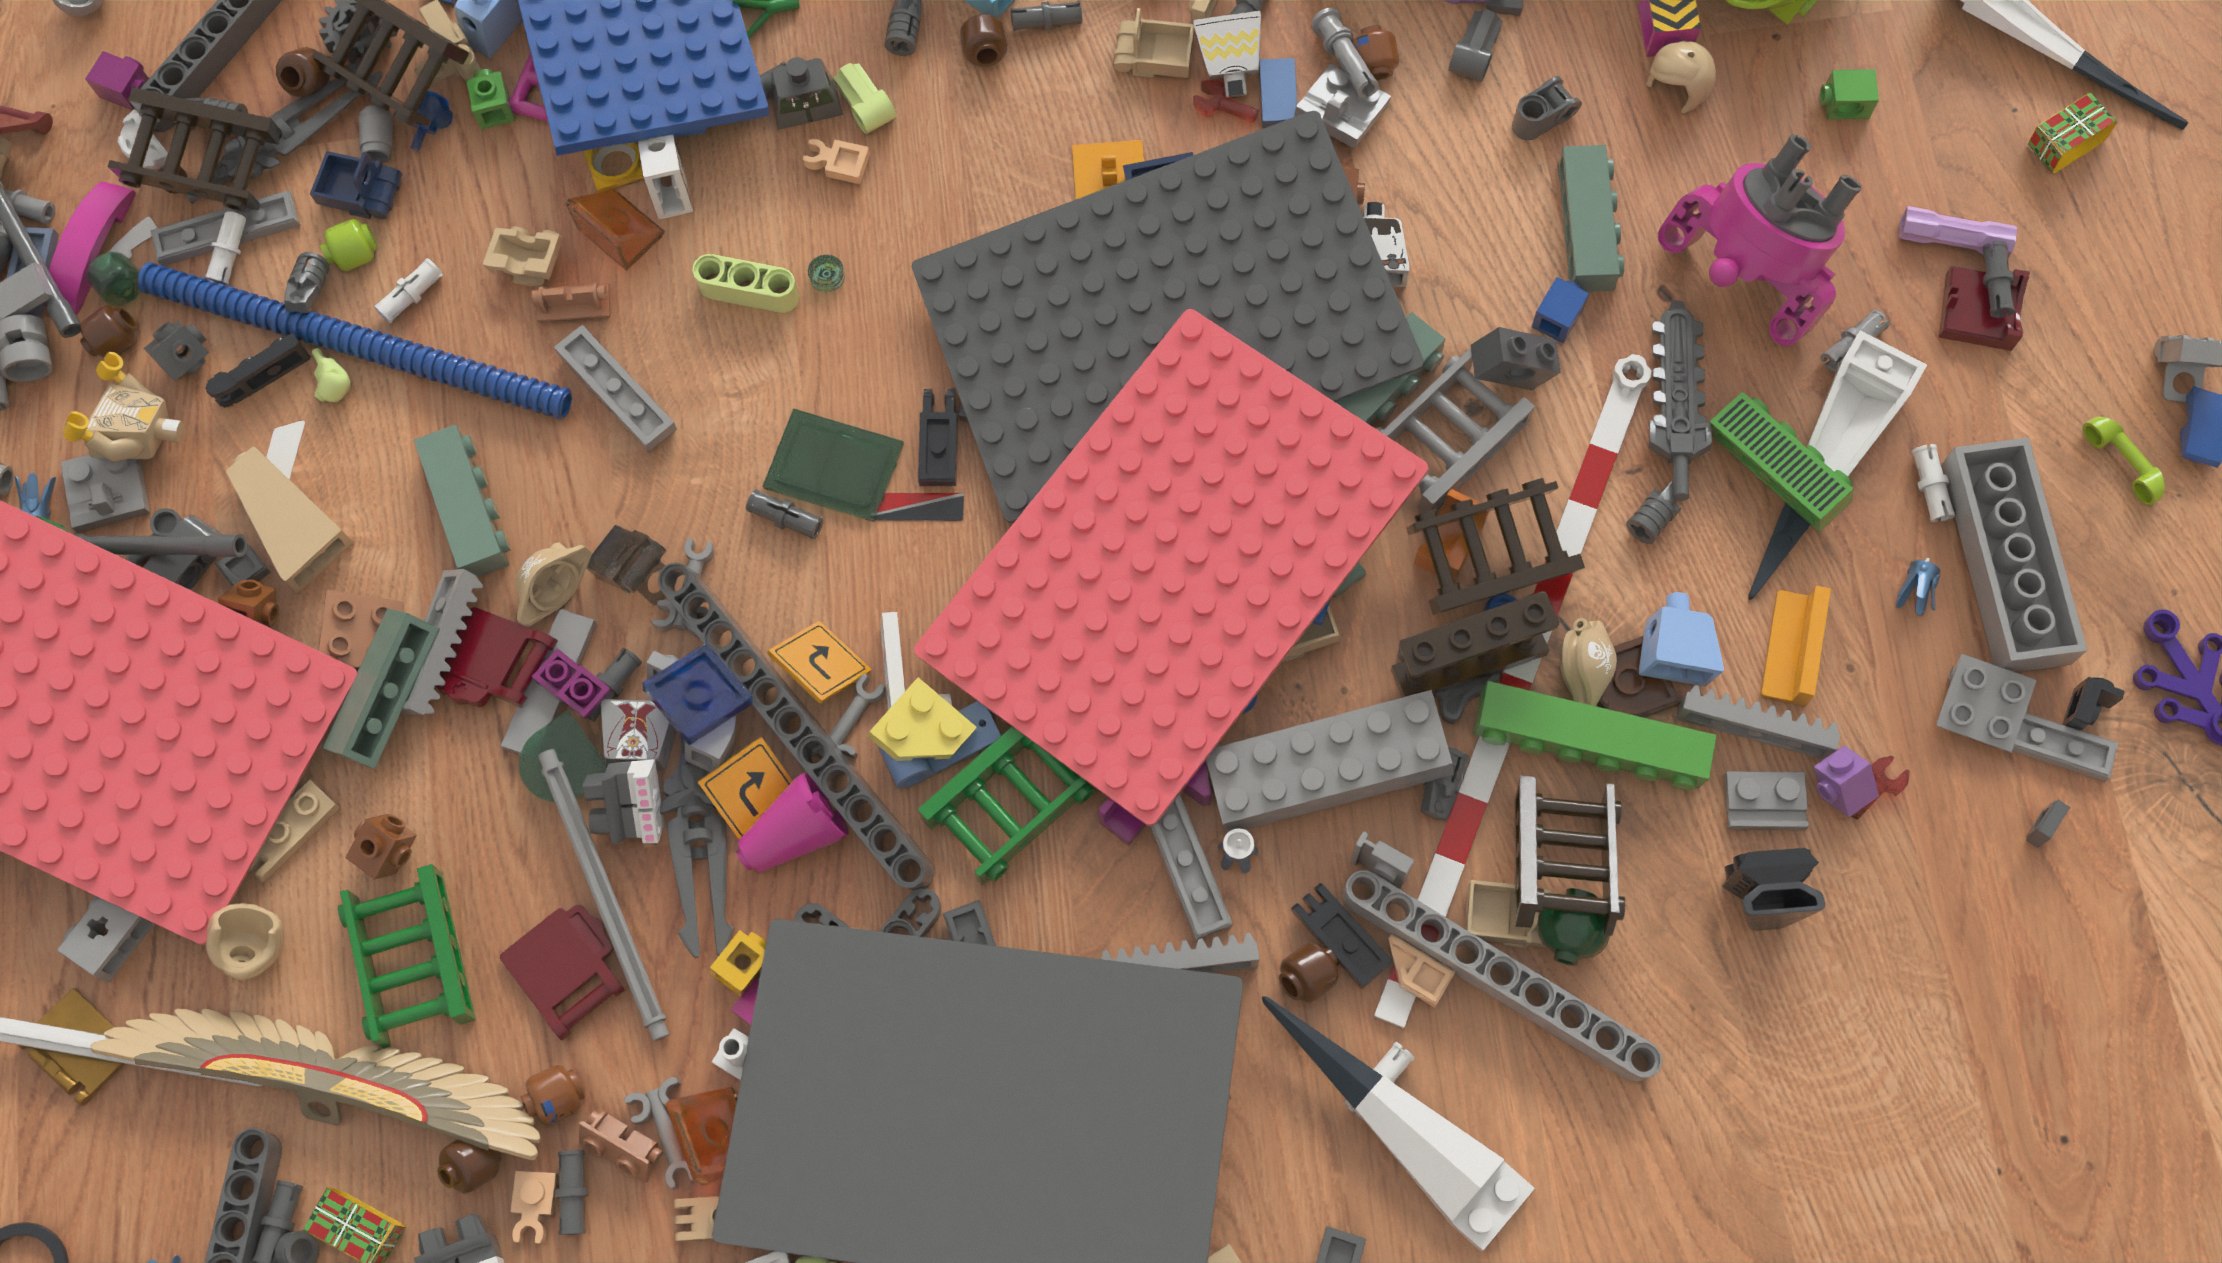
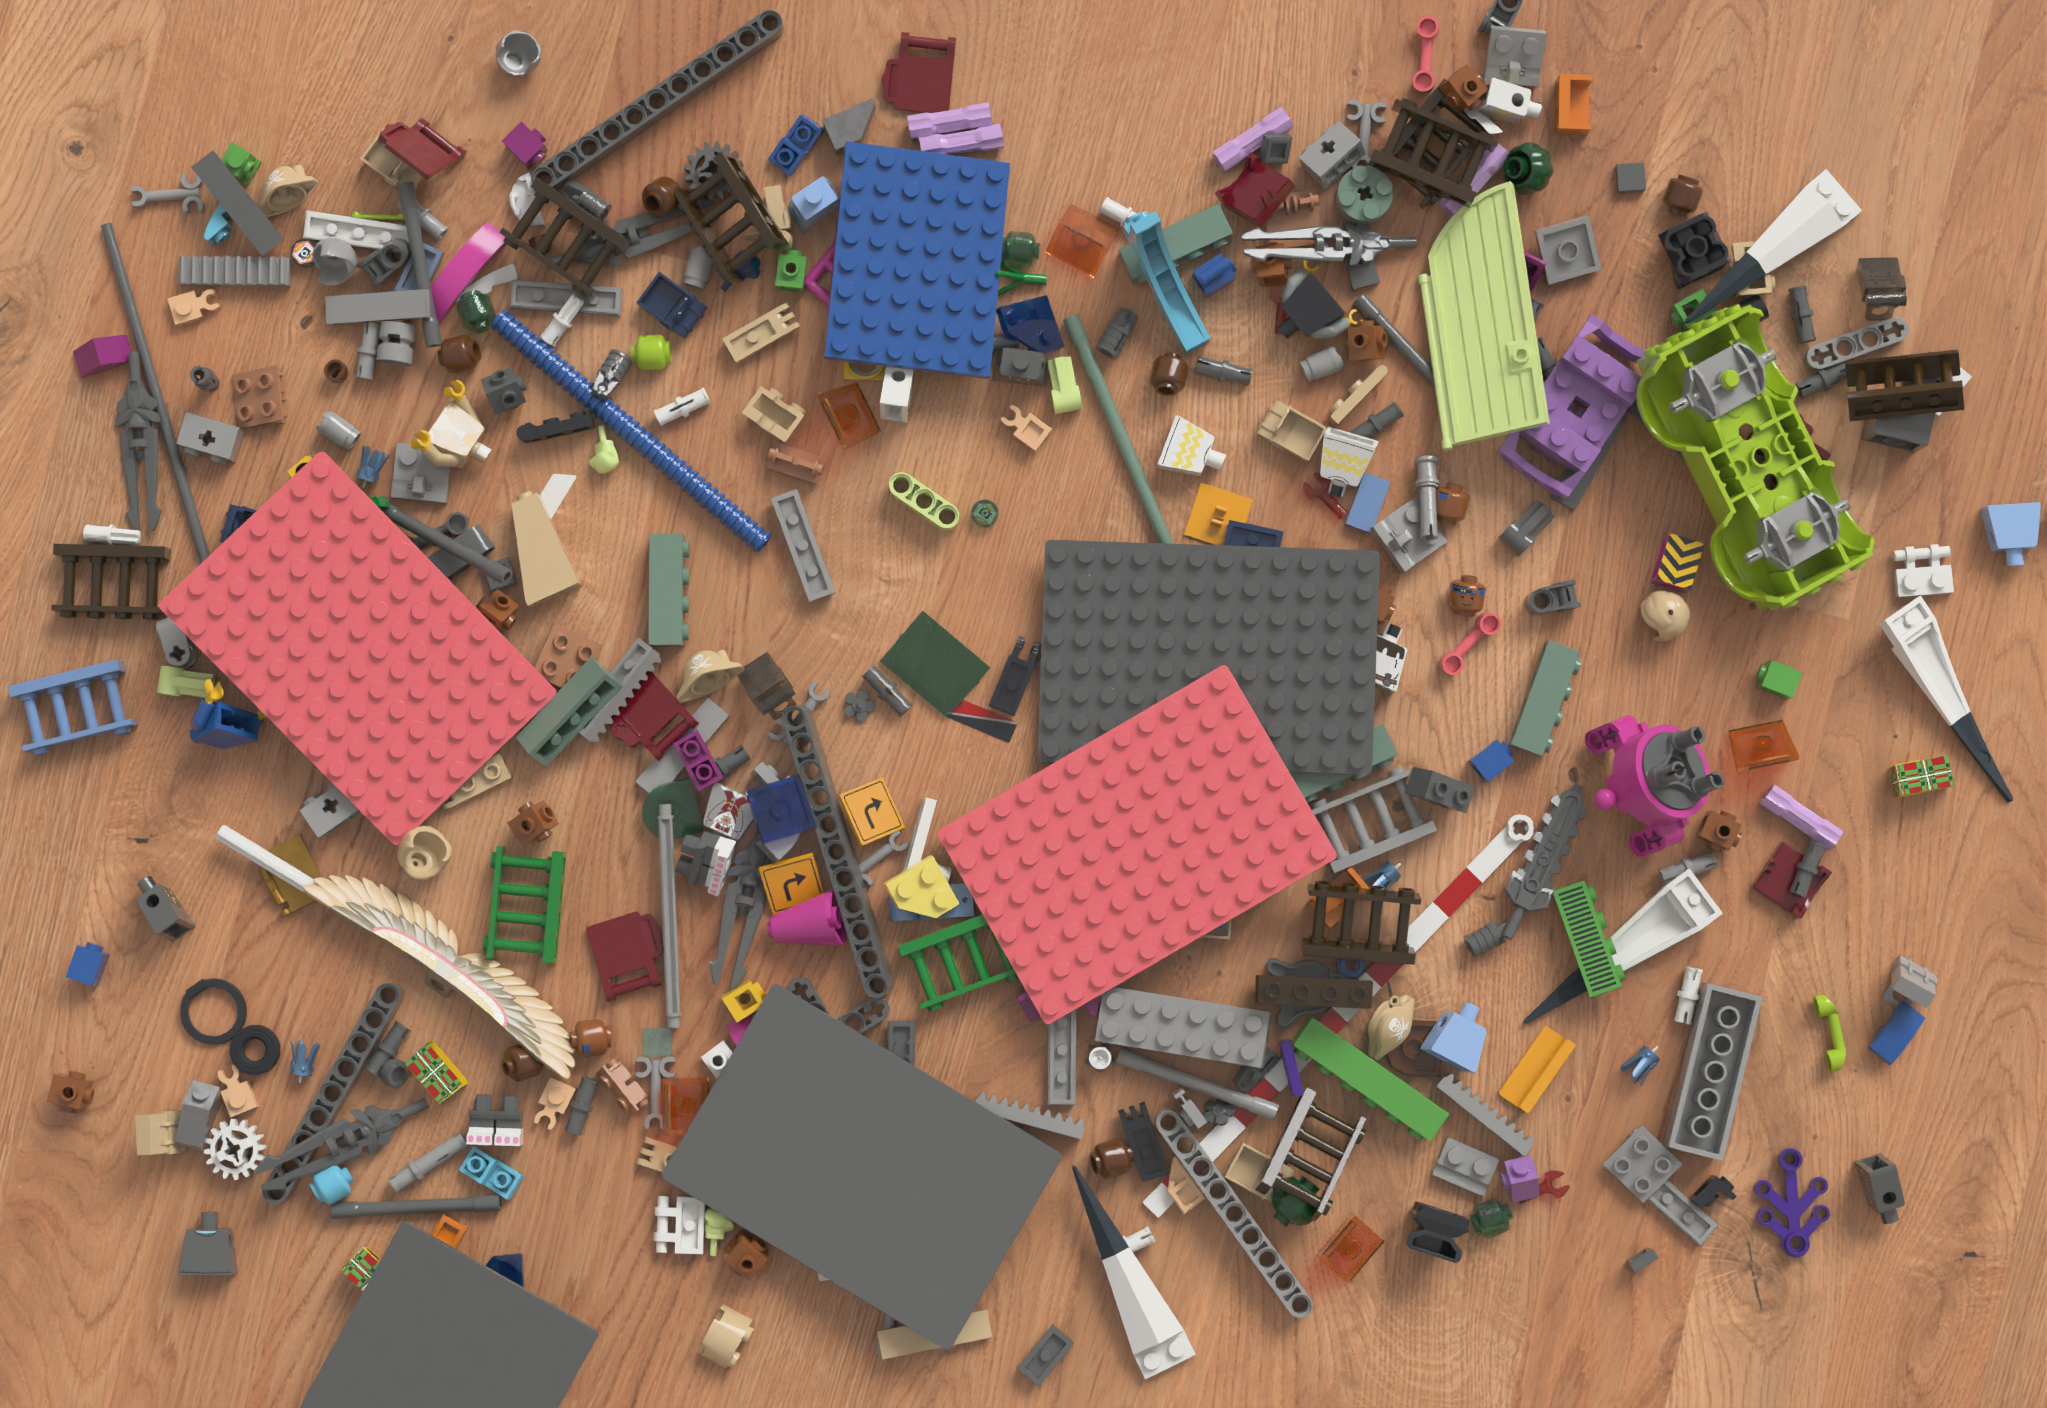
camera: 15 degrees right, 15 degrees up
none -> clear light blue tile [643,1027,673,1057]
none -> tan hinge [722,303,801,364]
none -> dark grey plant [844,690,875,722]
none -> clear blue plate [996,295,1065,354]
none -> sand green piece [1063,314,1174,544]
none -> light grey piece [1116,1047,1279,1121]
none -> white torso [1157,415,1226,476]
none -> dark grey plant [1204,1099,1235,1126]
none -> dark purple tile [1278,1039,1304,1097]
none -> clear orange slope [1316,1213,1385,1284]
none -> flat silver piece [1361,861,1401,890]
none -> coral bar [1440,612,1501,675]
none -> dark orange head [1447,575,1486,617]
none -> clear green head [1469,1198,1513,1239]
none -> dark orange brick [1695,810,1742,853]
none -> clear orange slope [1728,719,1799,773]

